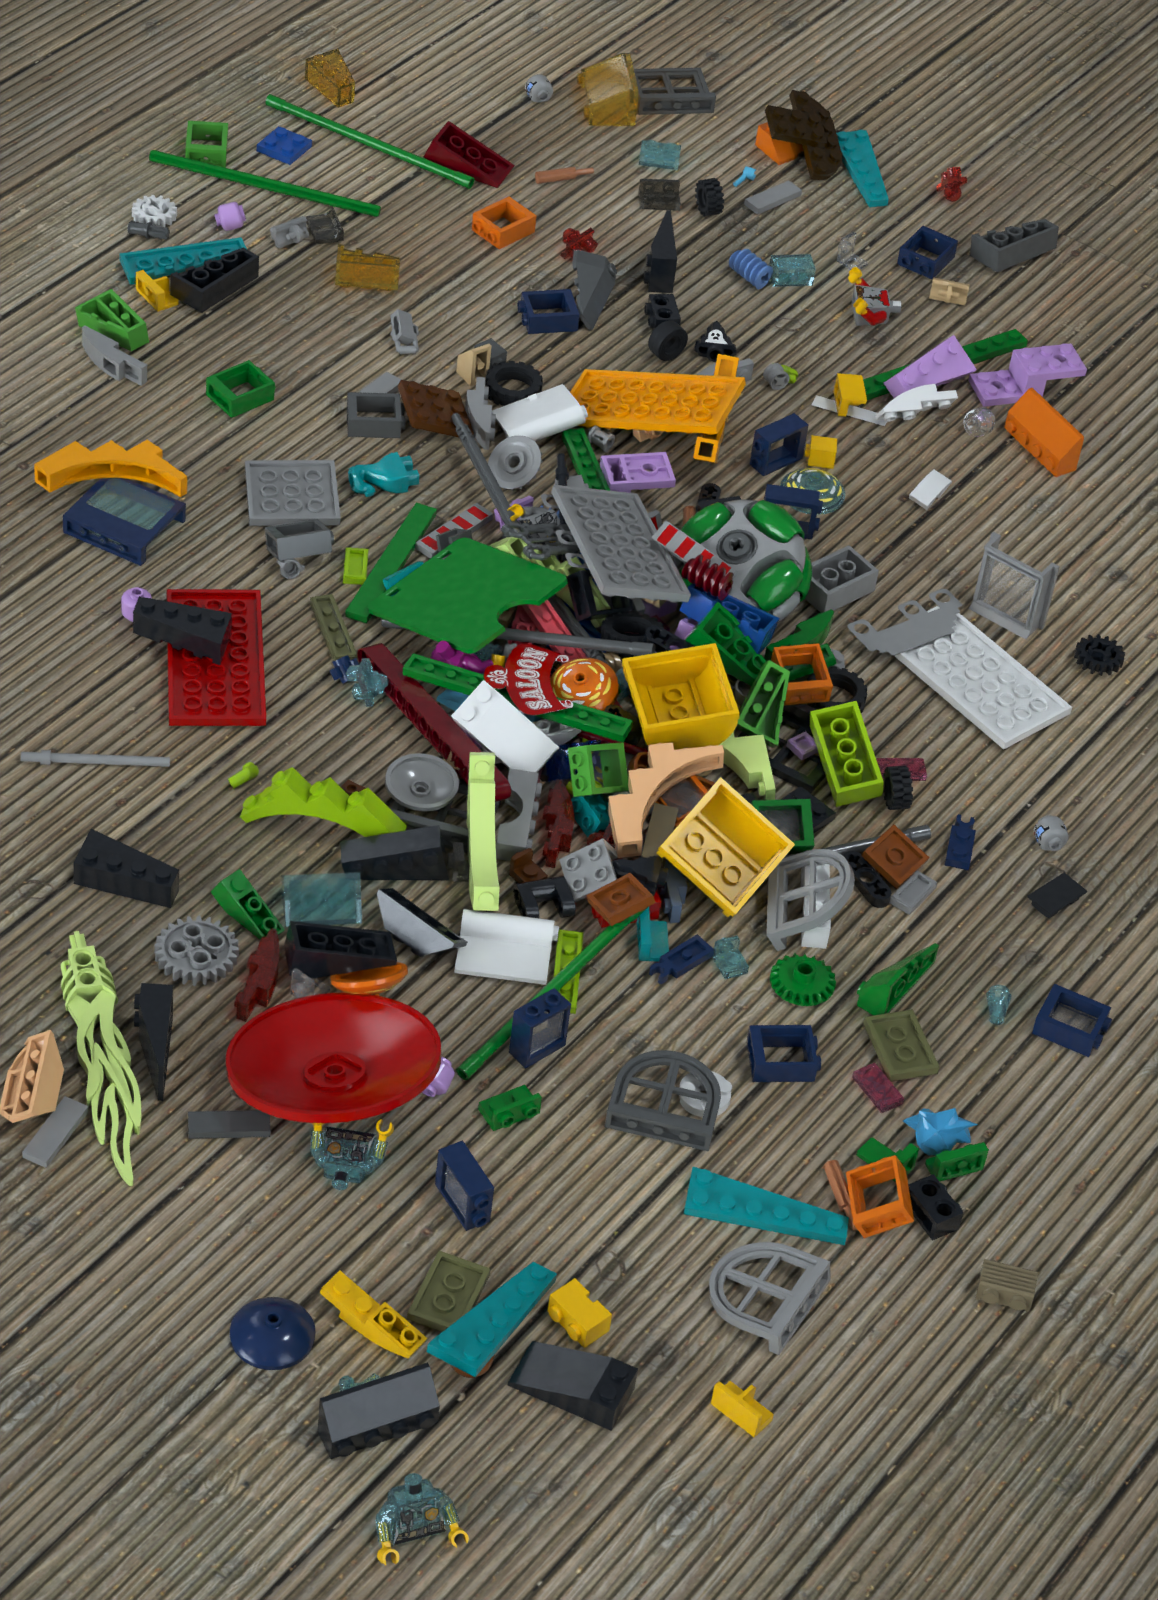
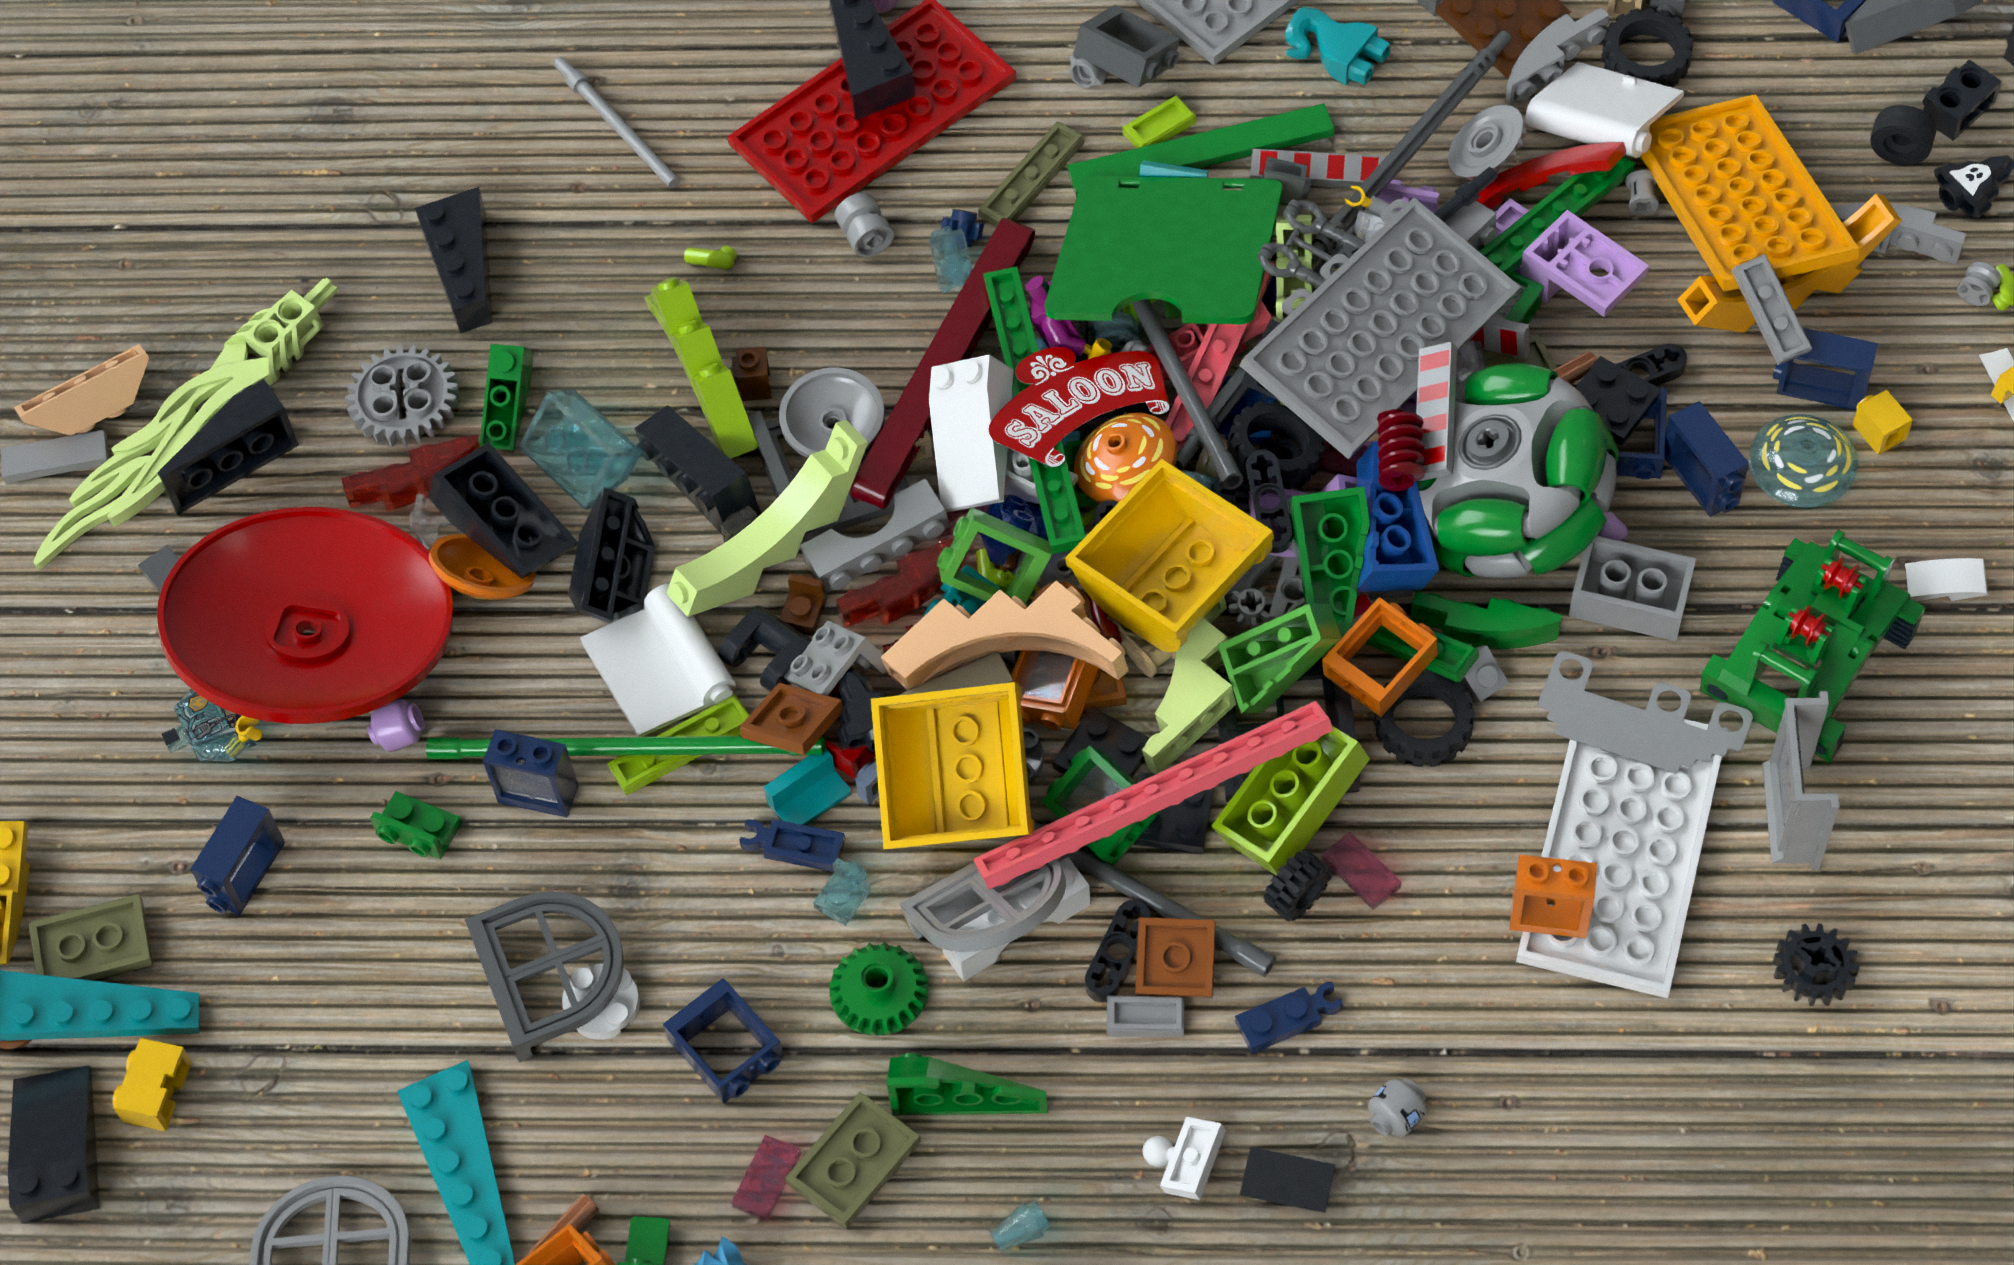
camera: 65 degrees right, 15 degrees up
none -> light grey wheel [835,192,894,257]
none -> coral plate [973,701,1333,890]
none -> white plate [1143,1117,1226,1200]
none -> red tile [1476,142,1626,210]
none -> orange window [1509,855,1597,938]
none -> green container [1700,529,1926,763]
none -> light grey tile [1731,254,1813,365]

